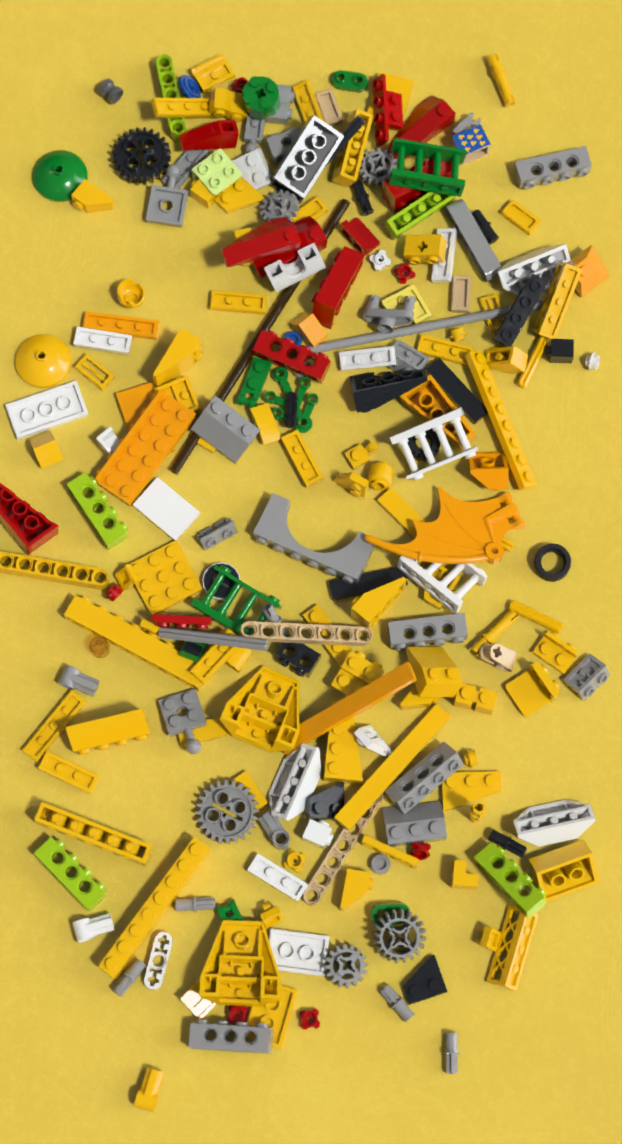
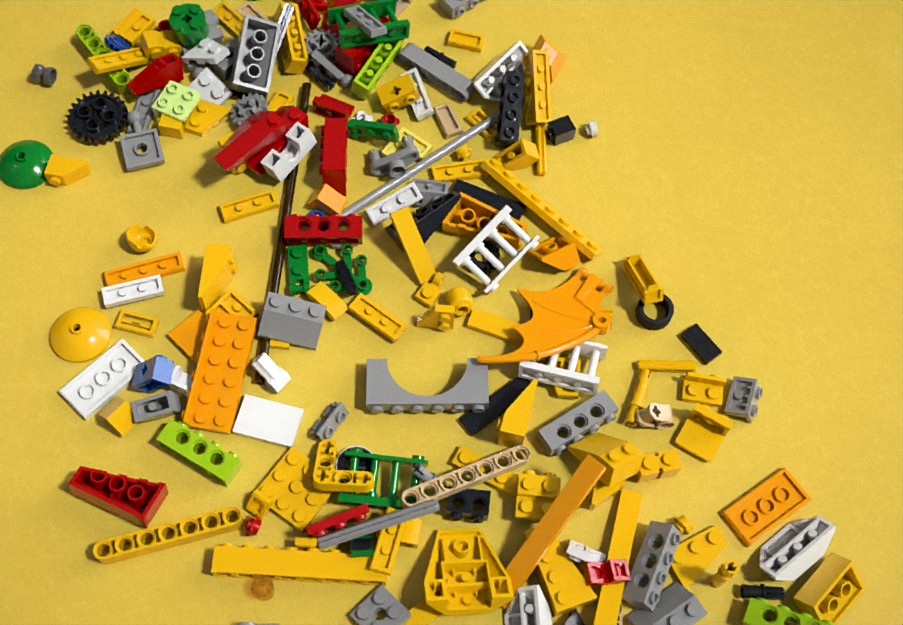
camera: 30 degrees left, 10 degrees down
none -> light grey slope [130,391,182,423]
none -> blue brick [131,355,174,394]
none -> white wing [181,37,230,64]
none -> white piece [251,352,291,394]
none -> light grey plate [310,48,354,88]
none -> yellow beam [313,439,375,493]
none -> light grey tile [343,5,387,38]
none -> green plate [347,119,400,142]
none -> yellow tile [389,206,436,284]
none -> red slope [582,559,631,586]
none -> yellow container [623,253,664,305]
none -> black tile [681,323,722,365]
none -> light orange tile [721,467,812,547]

